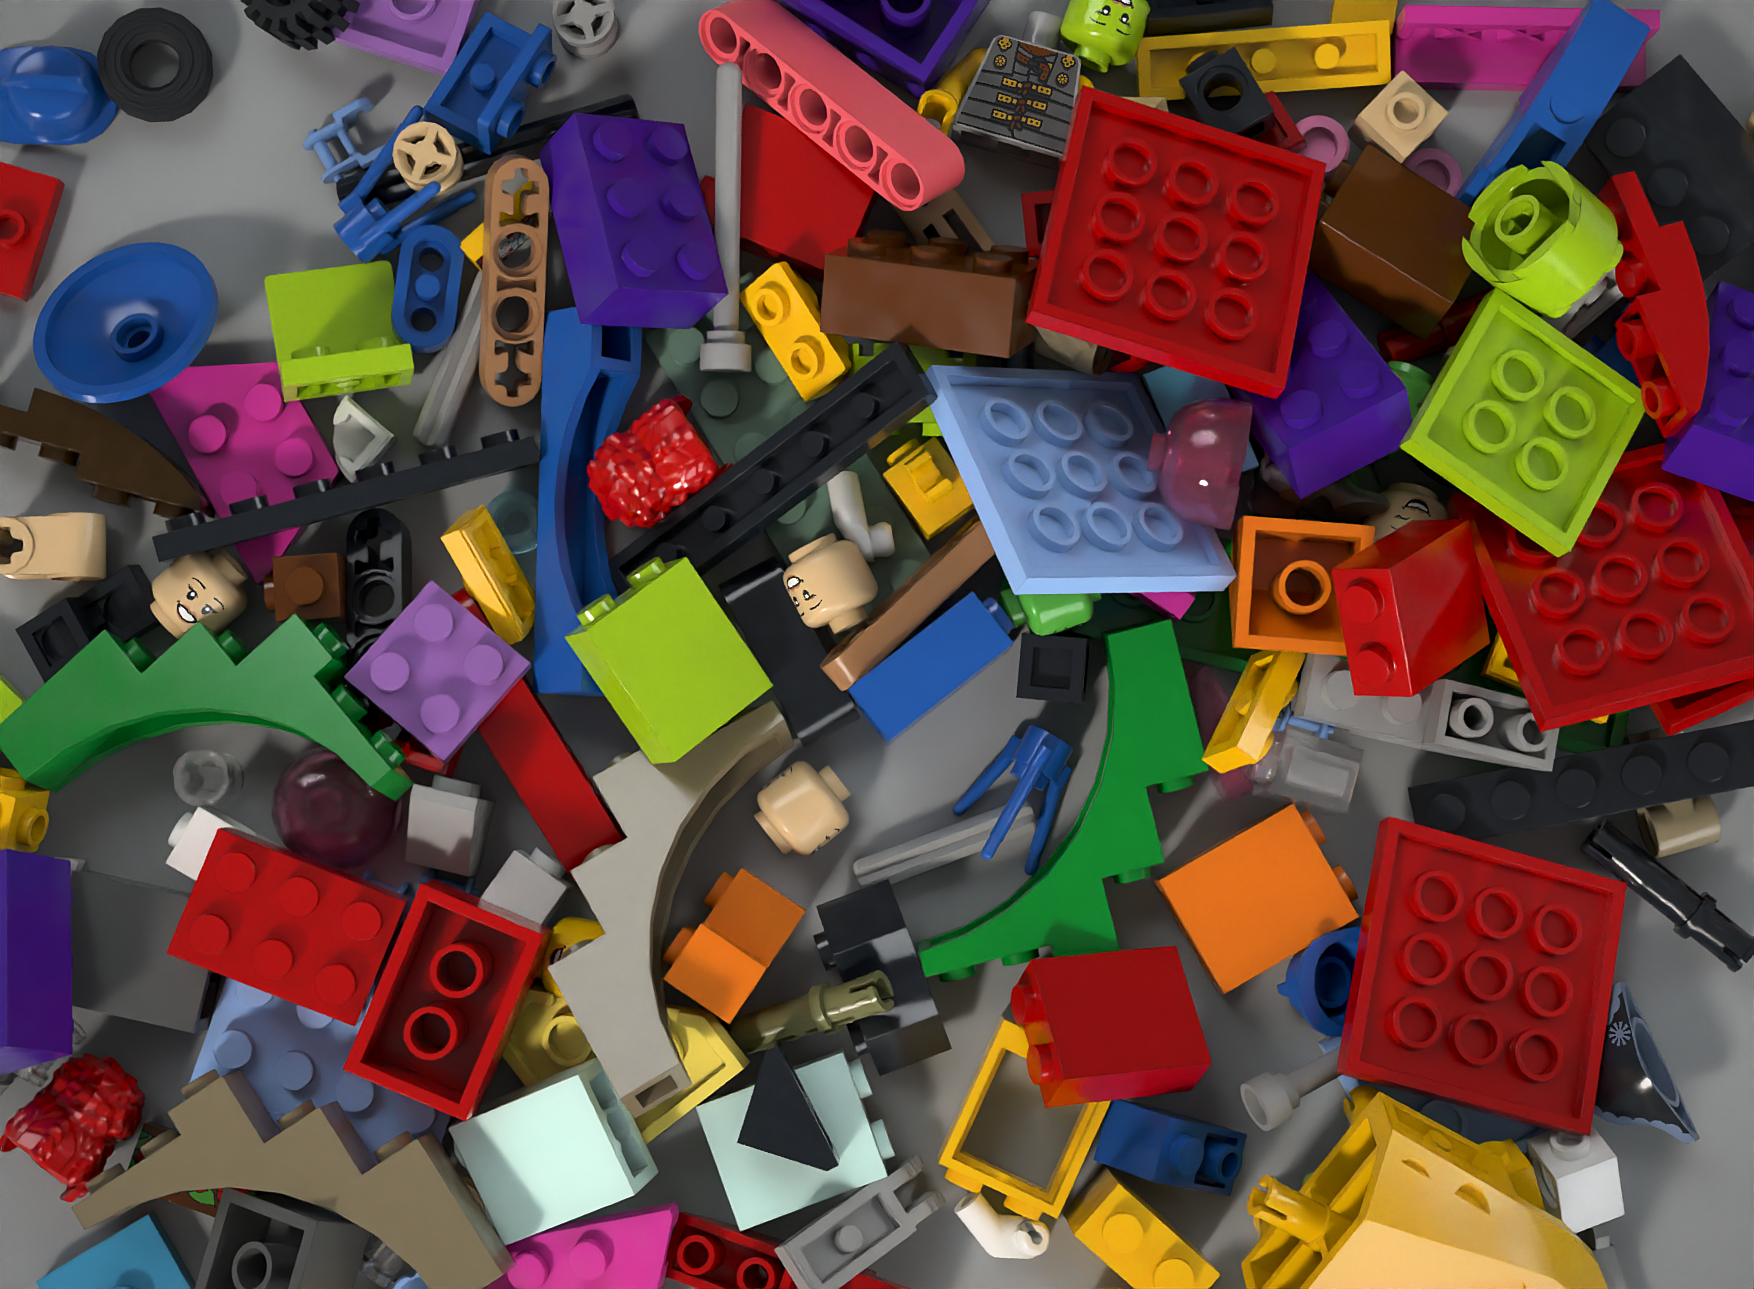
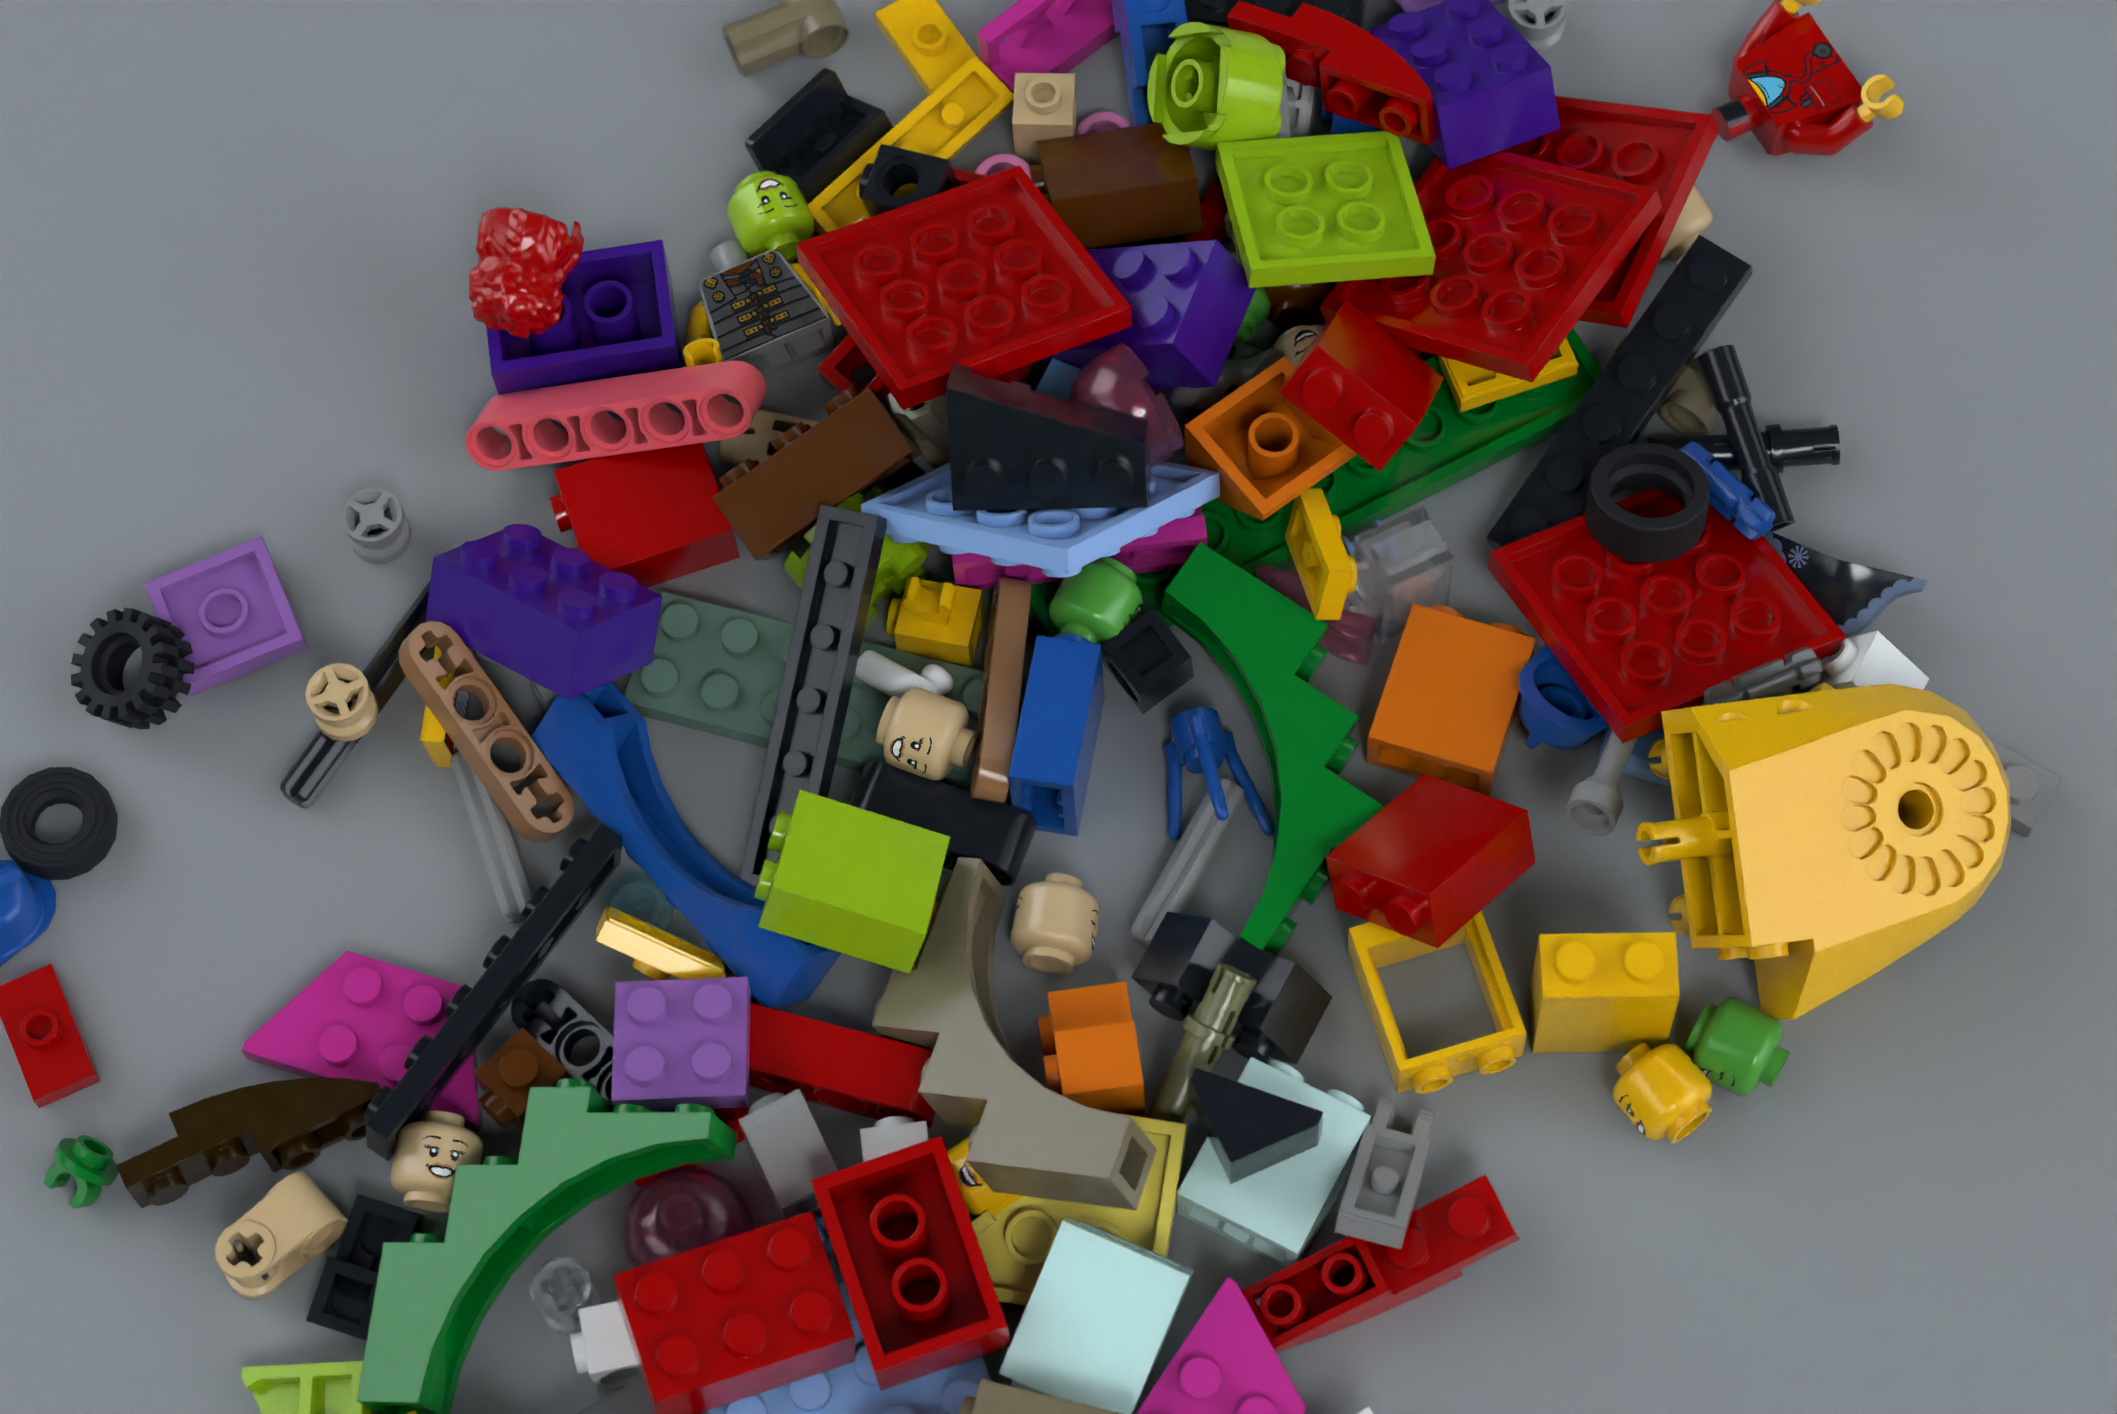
camera: 35 degrees left, 20 degrees down
blue dish [33,242,219,403] -> none
lime bracket [264,260,414,402] -> none
medium blue piece [302,98,386,184] -> none
blue plant [333,105,478,264] -> none
white tile [333,395,397,484] -> none
blue plate [391,225,464,354] -> none
blue bracket [423,11,557,155] -> none
red hair [586,395,733,528] -> none
light grey piece [700,62,751,373] -> none
yellow bracket [739,261,852,403] -> none
white arm [954,1192,1050,1259] -> none
blue slope [1093,1099,1247,1197] -> none
light grey slope [1293,653,1560,771] -> none
none -> black wedge [946,363,1151,511]
none -> black tyre [1586,442,1710,563]
none -> blue axle [1678,441,1776,541]
none -> black piece [1698,345,1795,532]
none -> dark grey axle [1702,647,1824,706]

